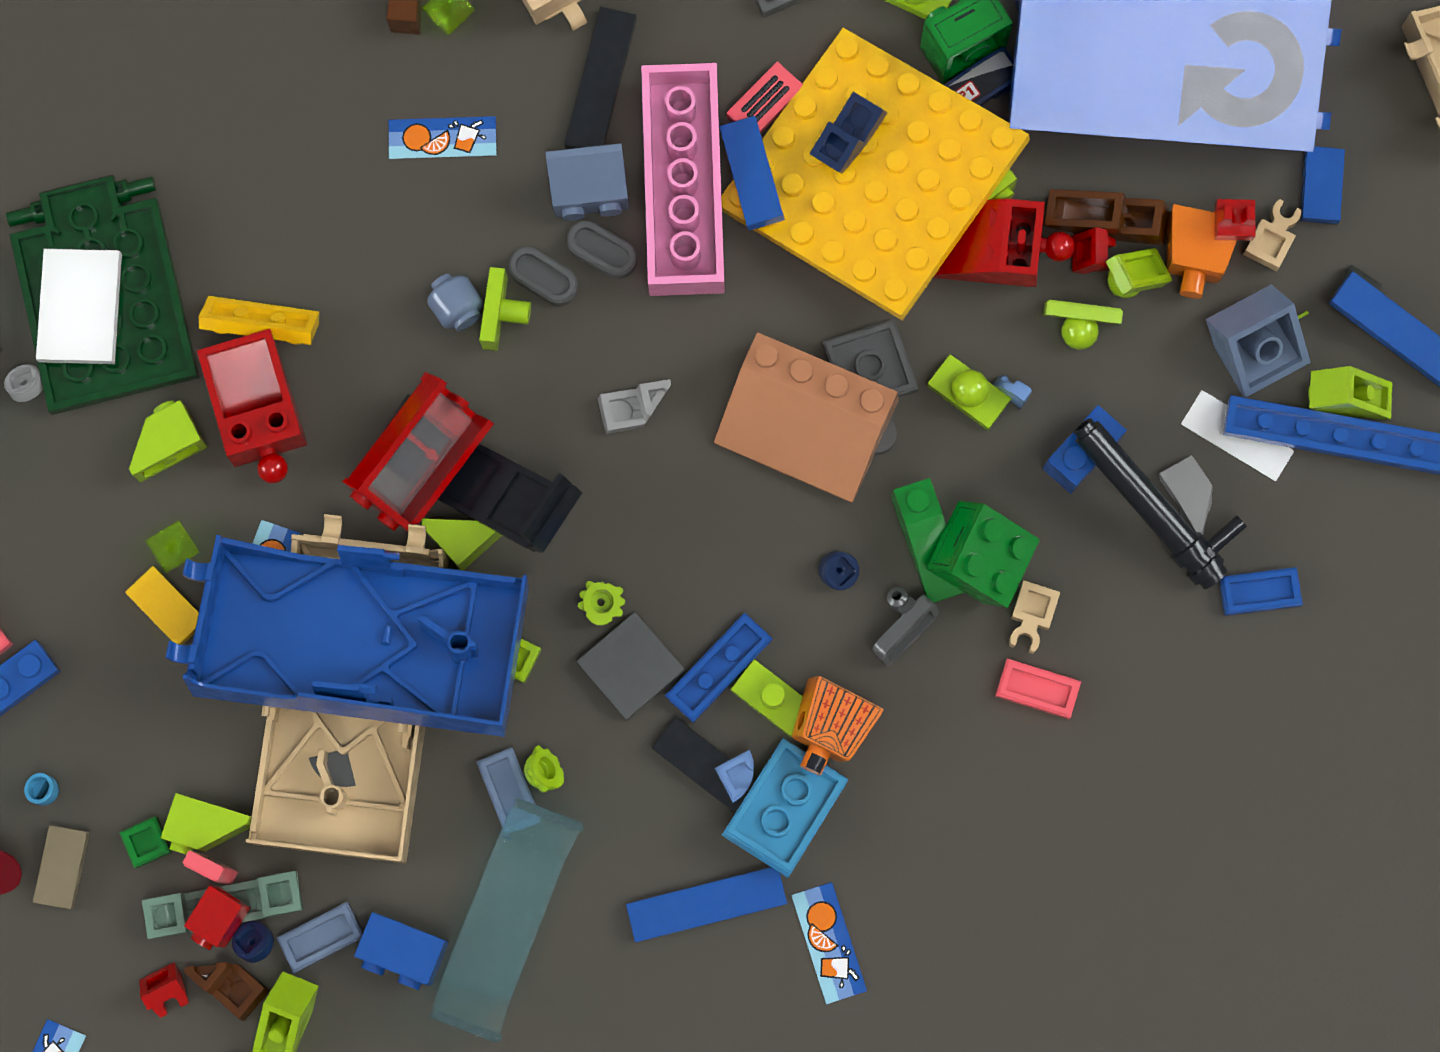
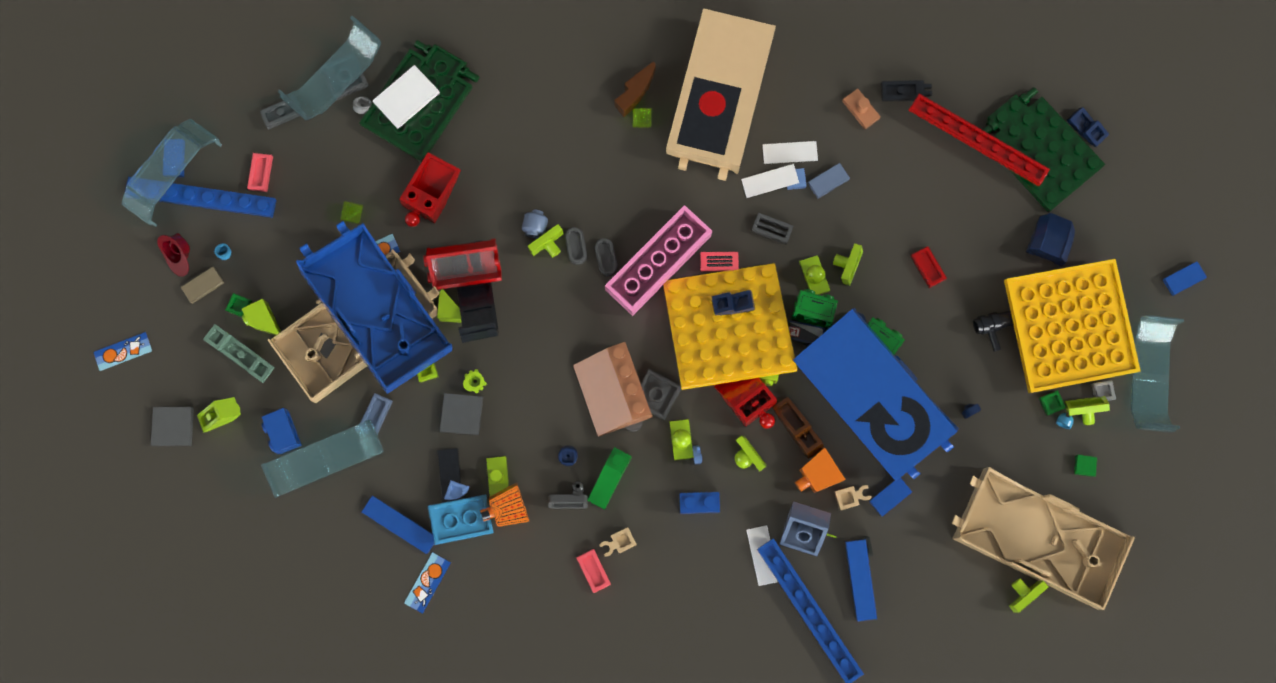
camera: 45 degrees right, 0 degrees up
yellow tile [125,566,199,645] -> none
lime slope [129,400,208,483] -> none
red tile [139,962,189,1018] -> none
coral tile [182,851,238,885] -> none
reddish brown slope [183,962,270,1021] -> none
red brick [184,885,251,950] -> none
yellow plate [199,296,319,345] -> none
dark blue tile [232,921,274,963] -> none
sand blue tile [277,902,364,973] -> none
sticker [388,116,496,159] -> none
lime animal [524,745,564,793] -> none
sand blue slope [546,143,629,221] -> none
black tile [564,7,637,149] -> none
light grey slope [597,379,671,434] -> none
blue tile [665,613,773,723] -> none
blue tile [719,116,785,231] -> none
green brick [926,501,1040,608] -> none
red tile [1072,227,1116,274] -> none
black cylinder [1073,418,1247,589] -> none
lime tile [1105,248,1172,299] -> none
light grey slope [1159,455,1213,535] -> none
red tile [1215,199,1256,241] -> none
blue tile [1219,567,1303,616] -> none
lime slope [1308,366,1392,420] -> none

